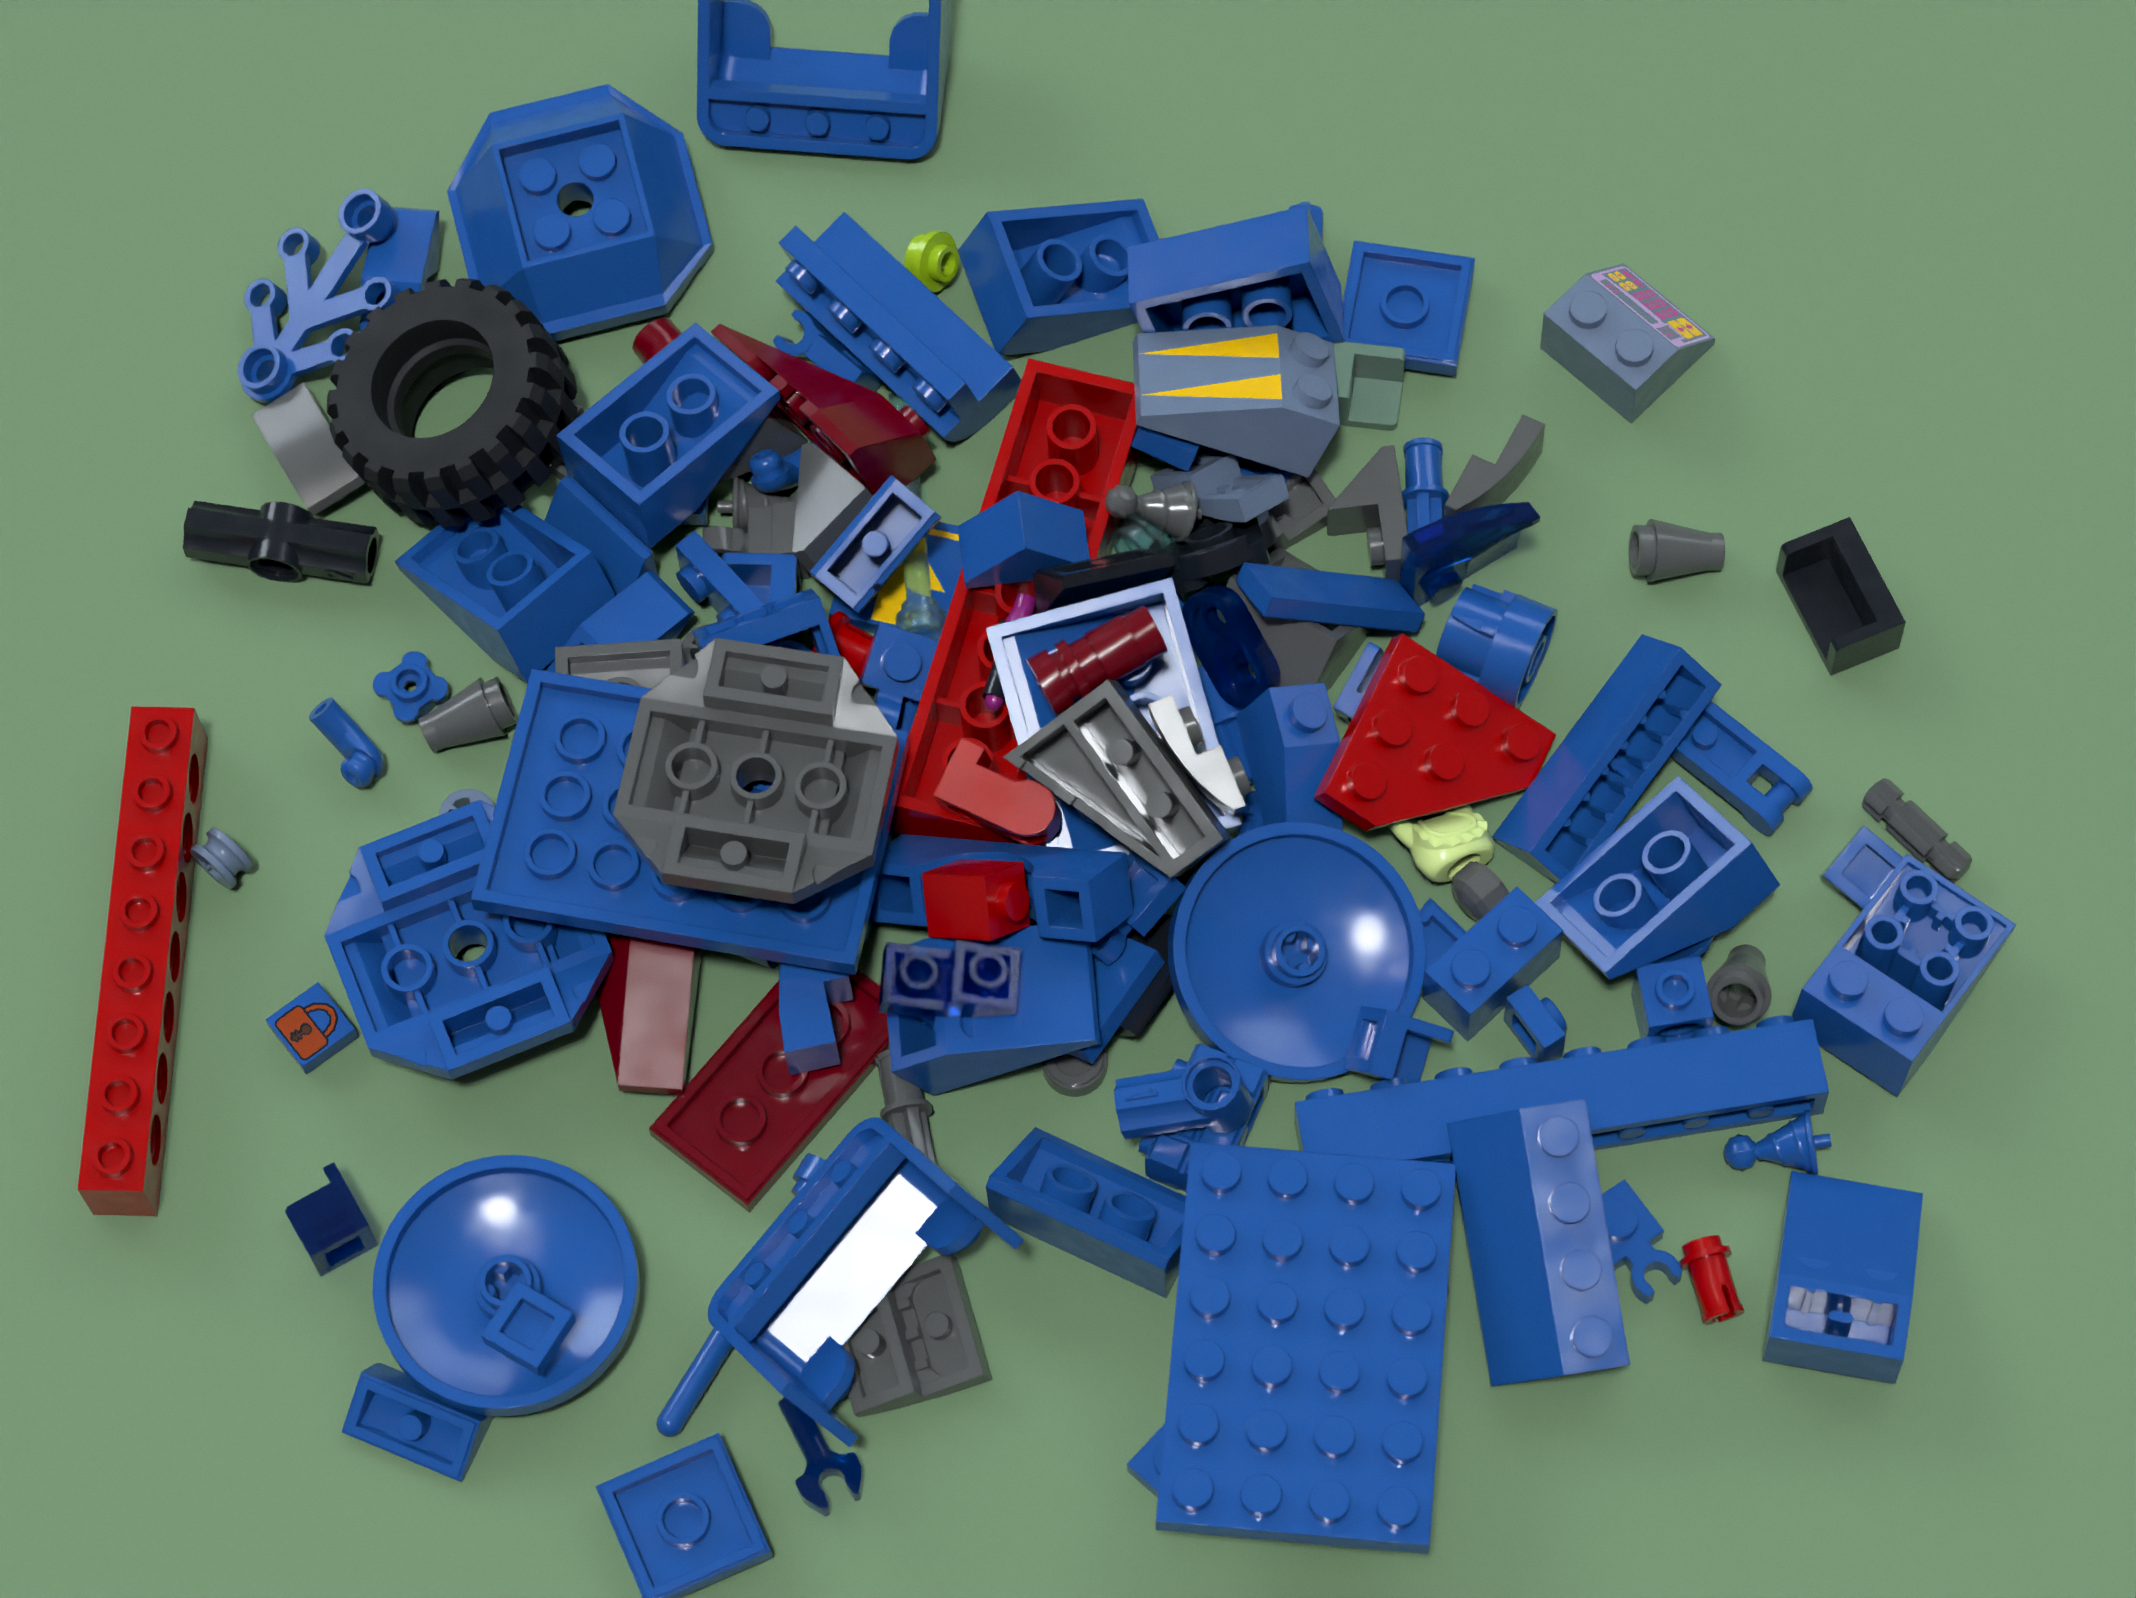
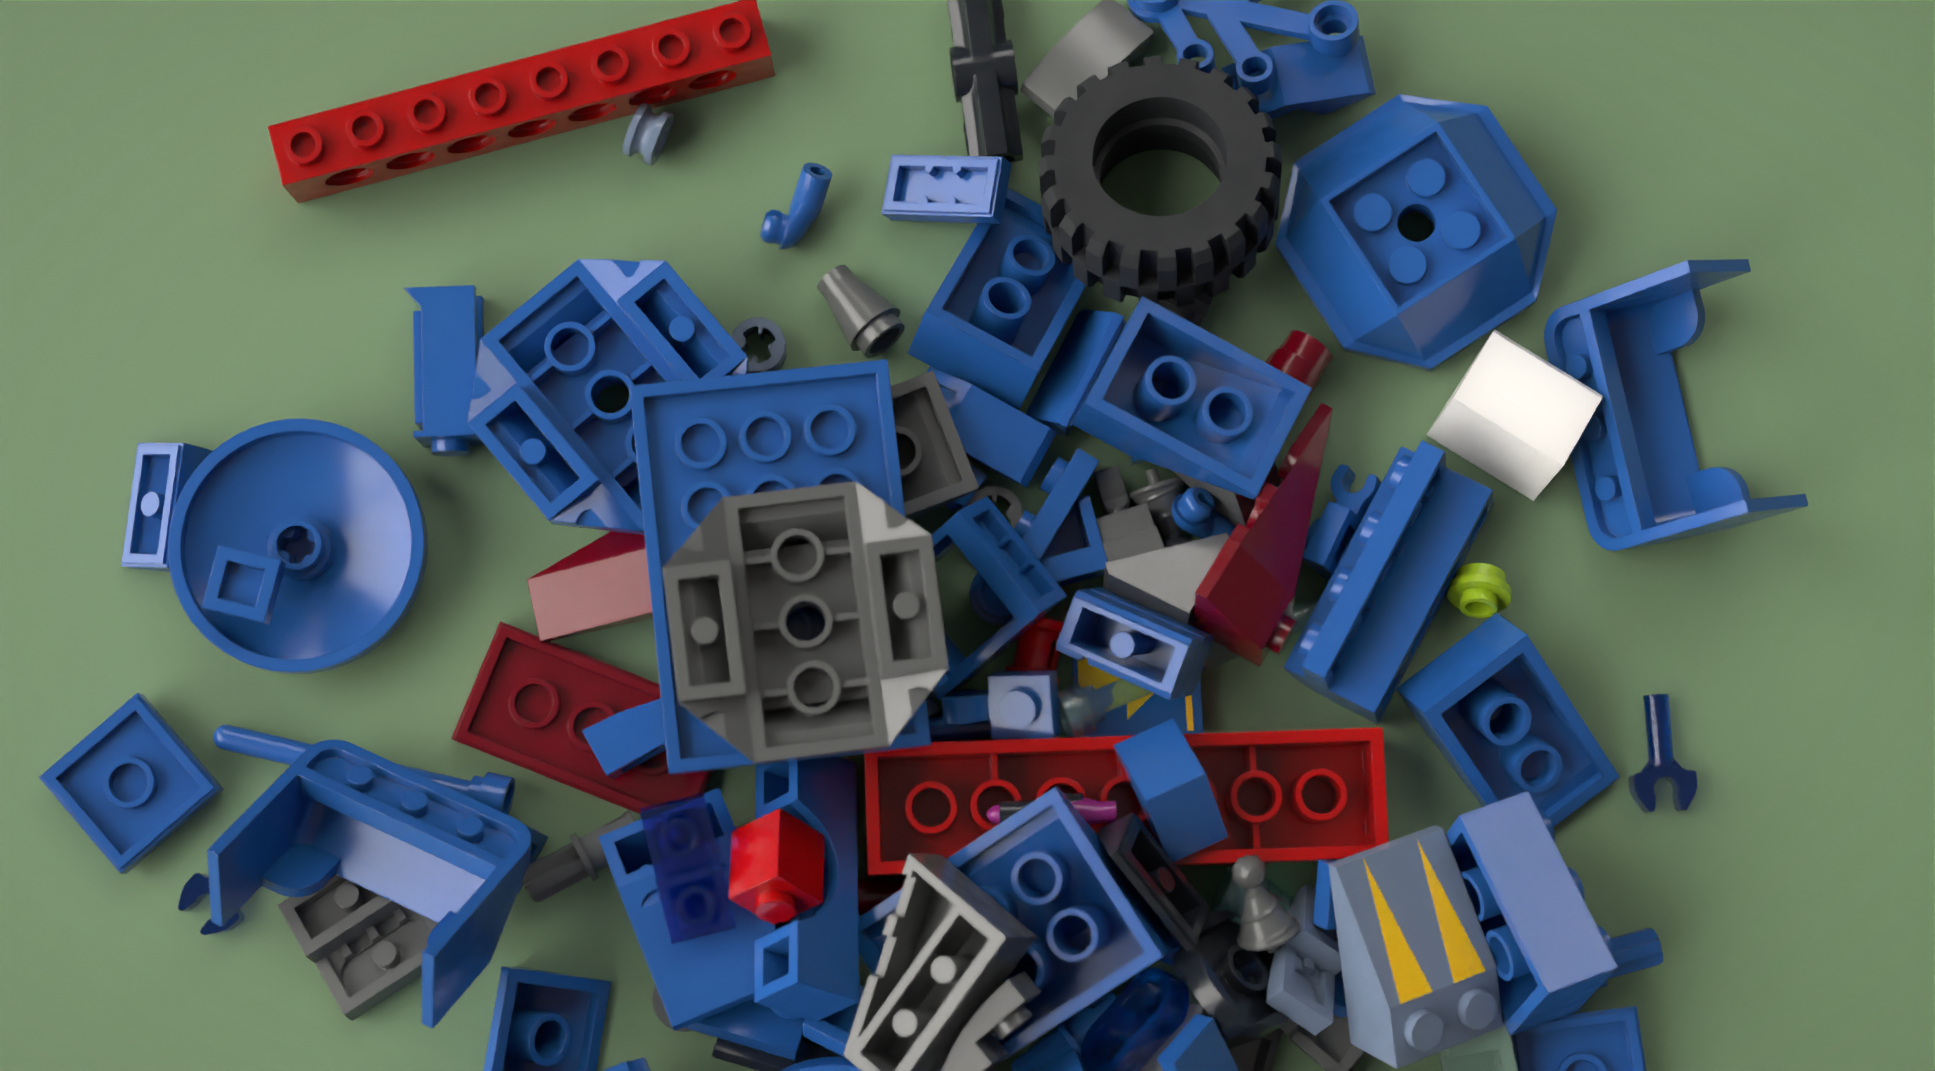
camera: 65 degrees right, 15 degrees up
tile [266,982,359,1074] -> none
clear blue panel [285,1162,378,1277] -> none
blue plate [373,651,448,723] -> none
red leg [933,737,1062,845] -> none
dark red axle [1026,605,1168,717] -> none
none -> blue window [404,285,485,457]
none -> plate [881,155,1012,224]
none -> white slope [1427,329,1603,501]
none -> clear blue bar [1628,694,1698,813]

